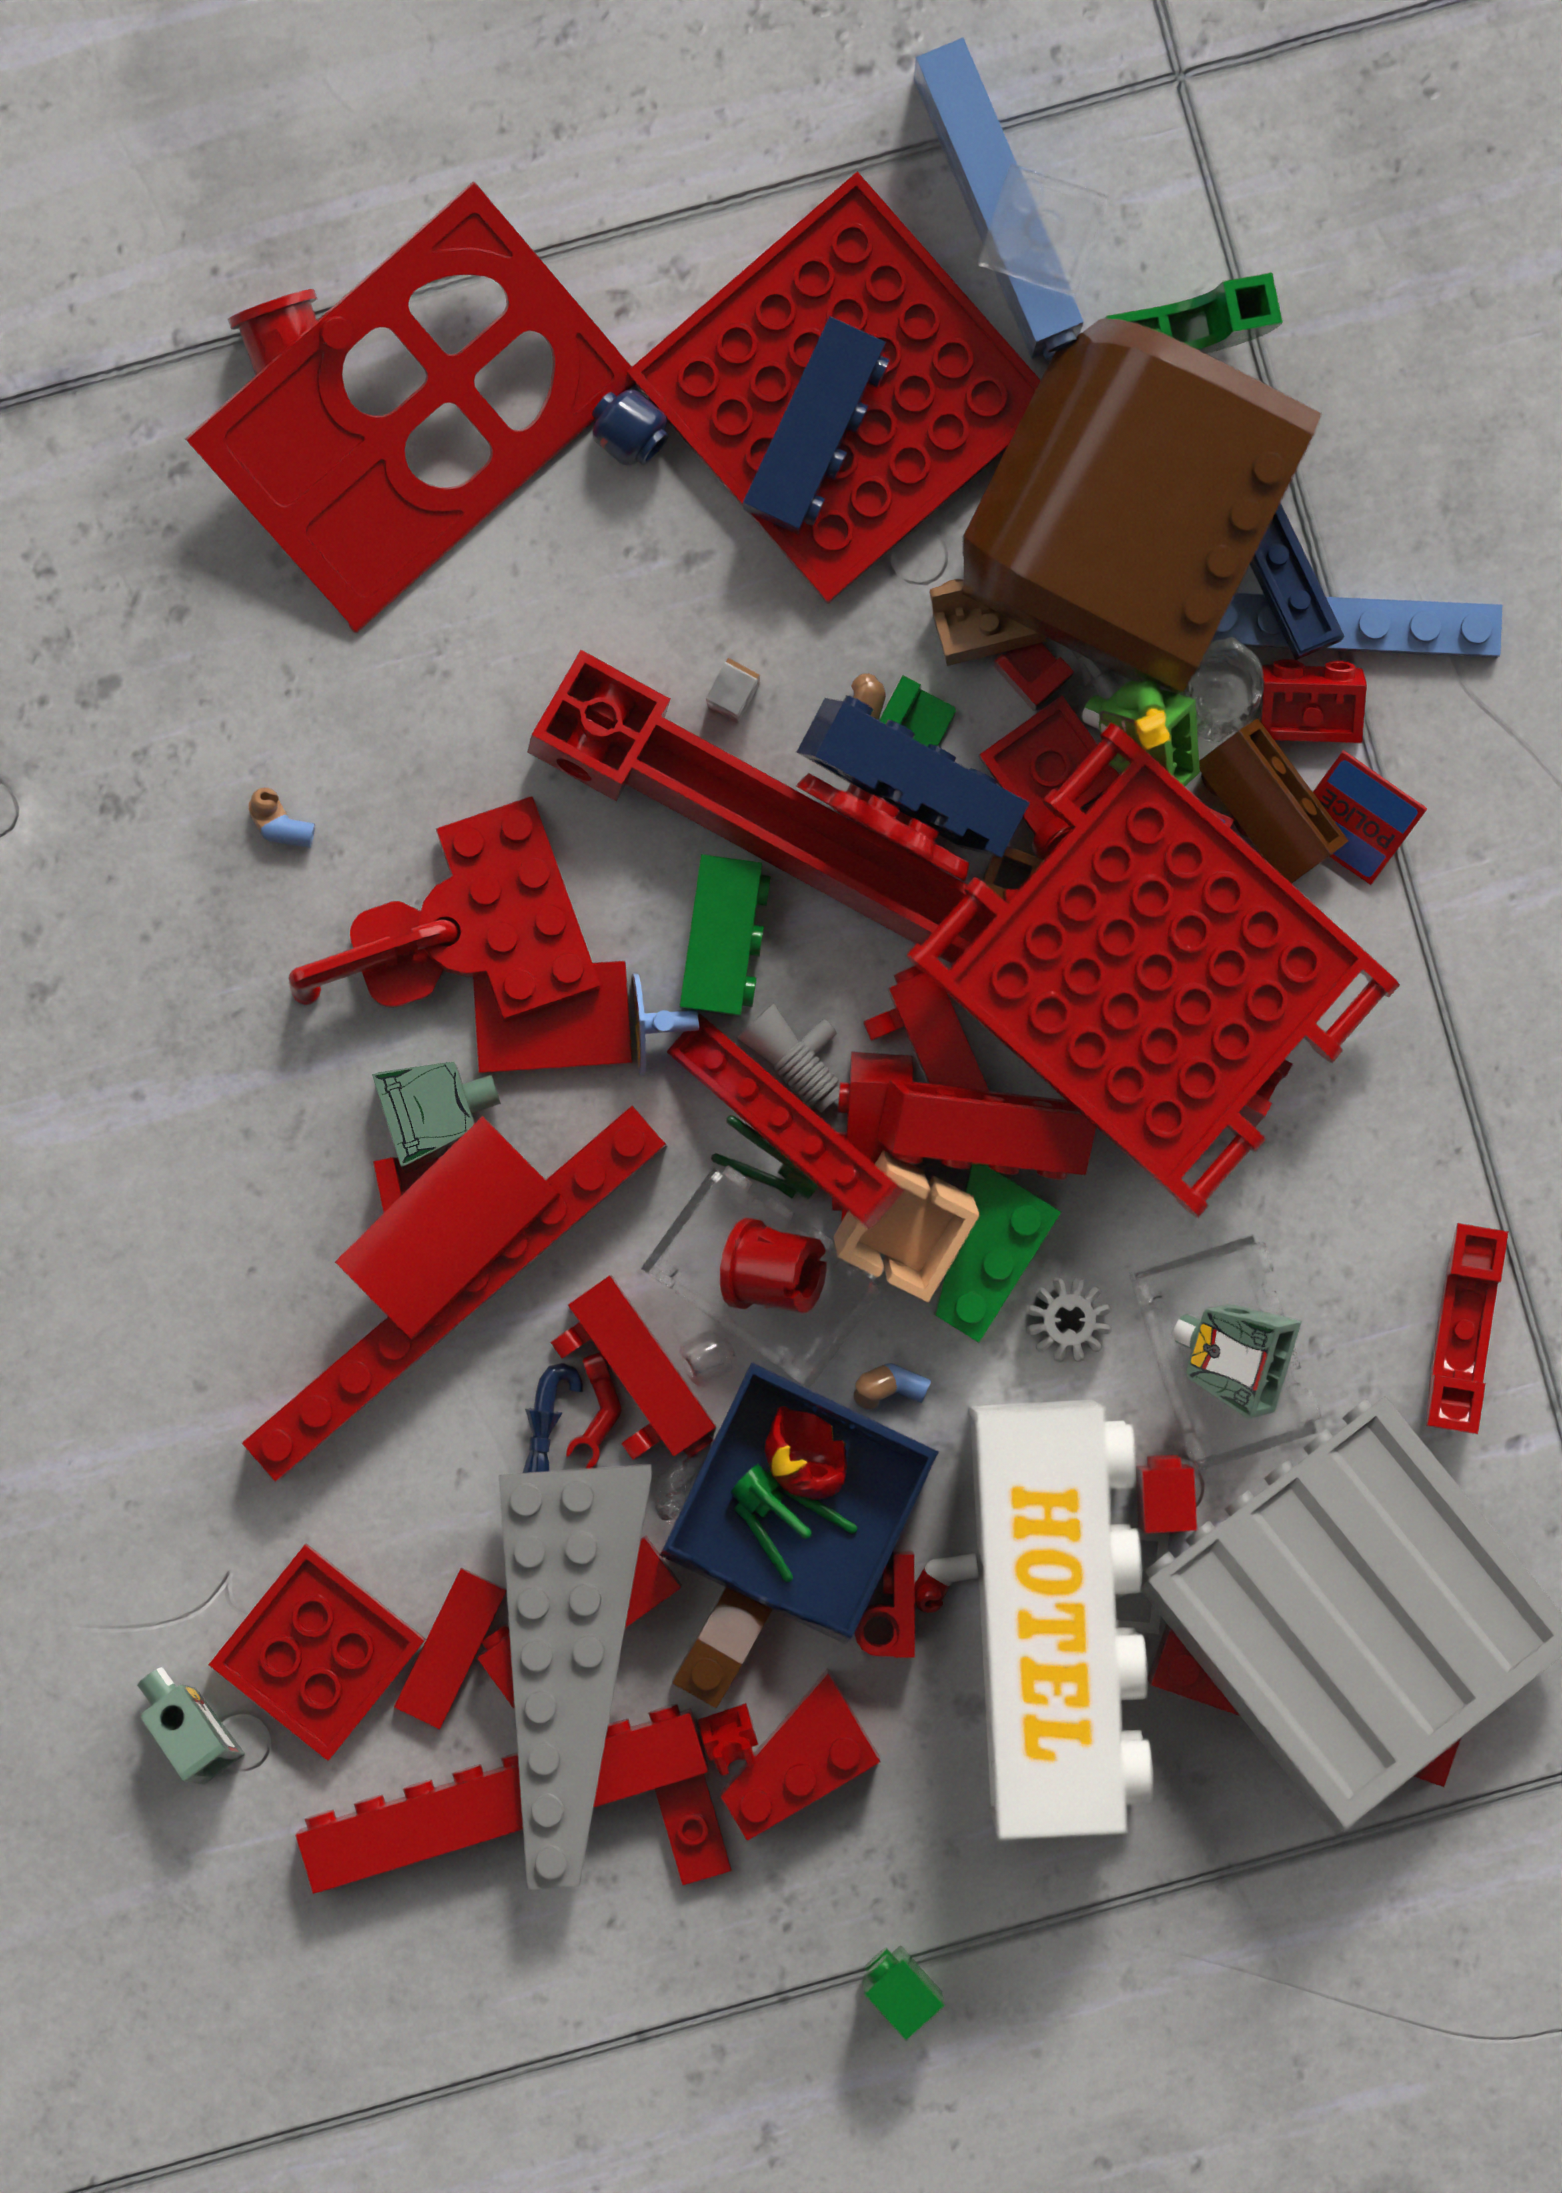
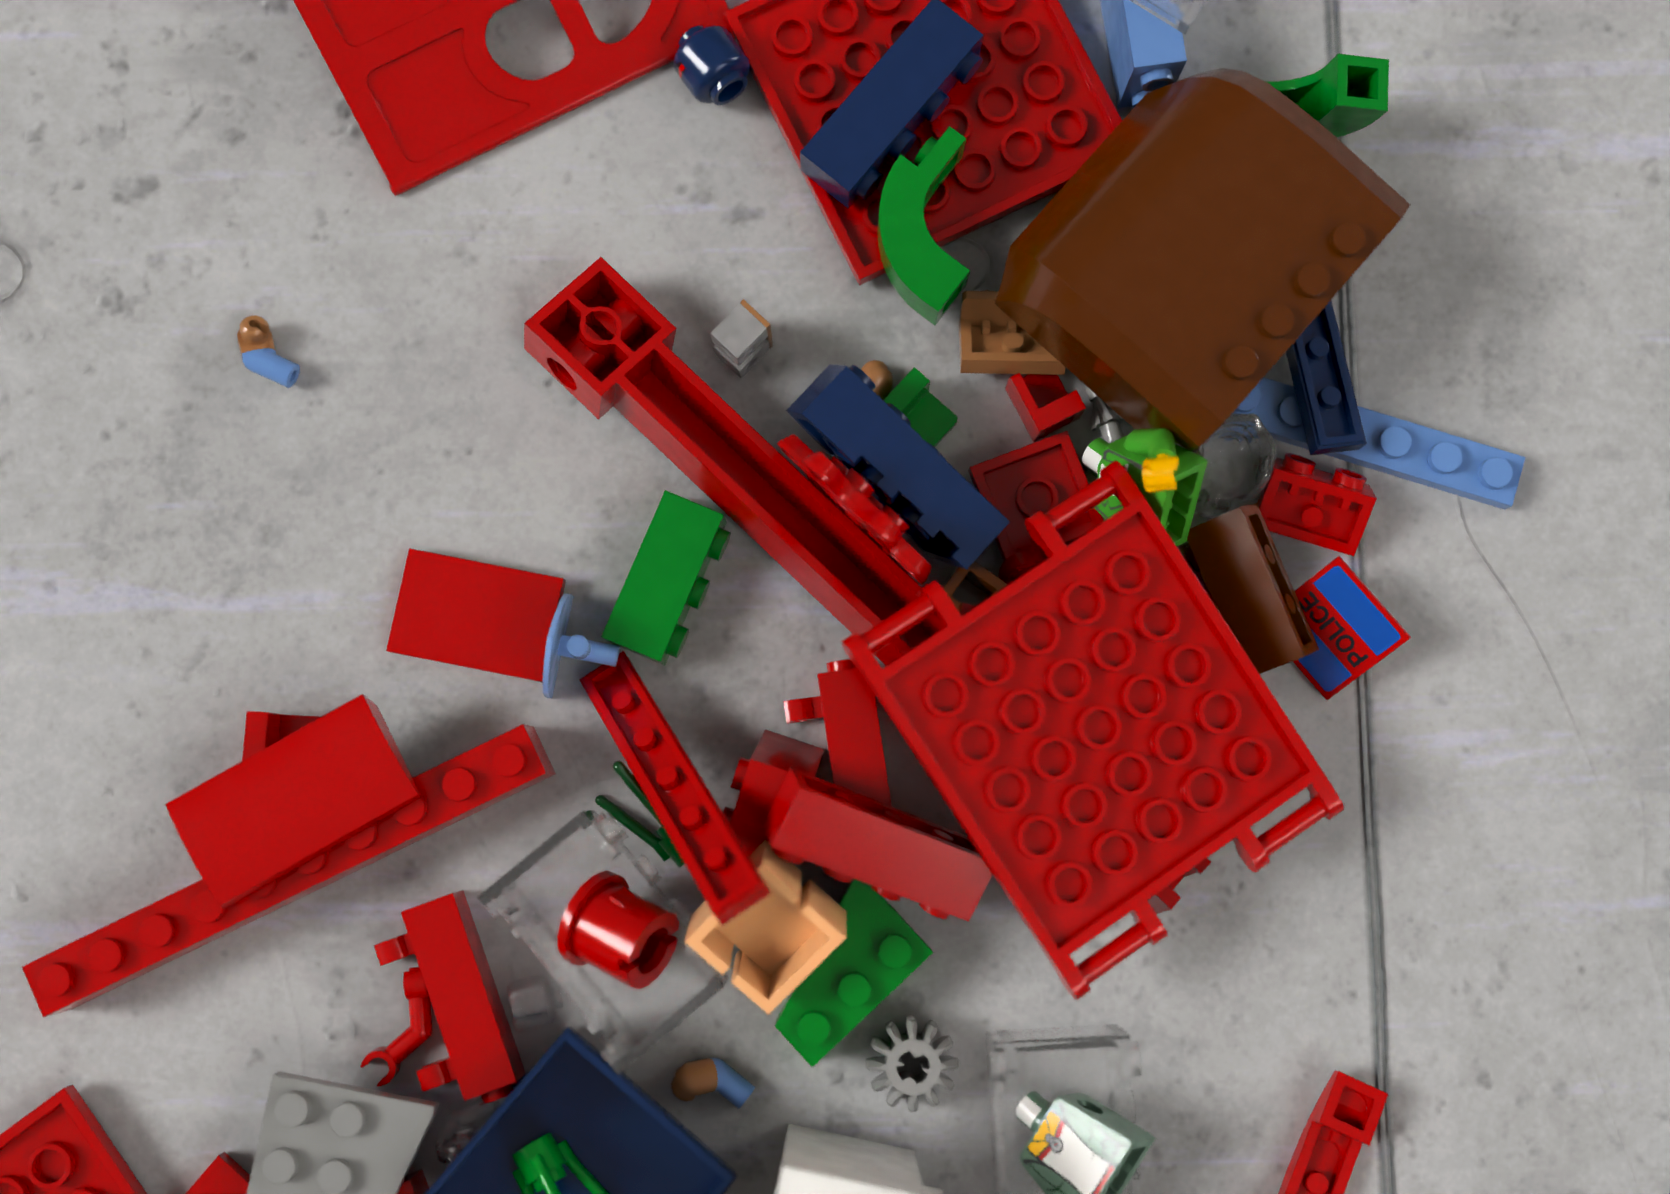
camera: 10 degrees right, 5 degrees down
red plate [288,796,601,1022] -> none
sand green torso [372,1062,501,1173] -> none
dark blue piece [523,1363,583,1473] -> none
light grey piece [737,1003,839,1112] -> none
red hair [765,1406,847,1499] -> none
none -> green arch [877,126,970,325]

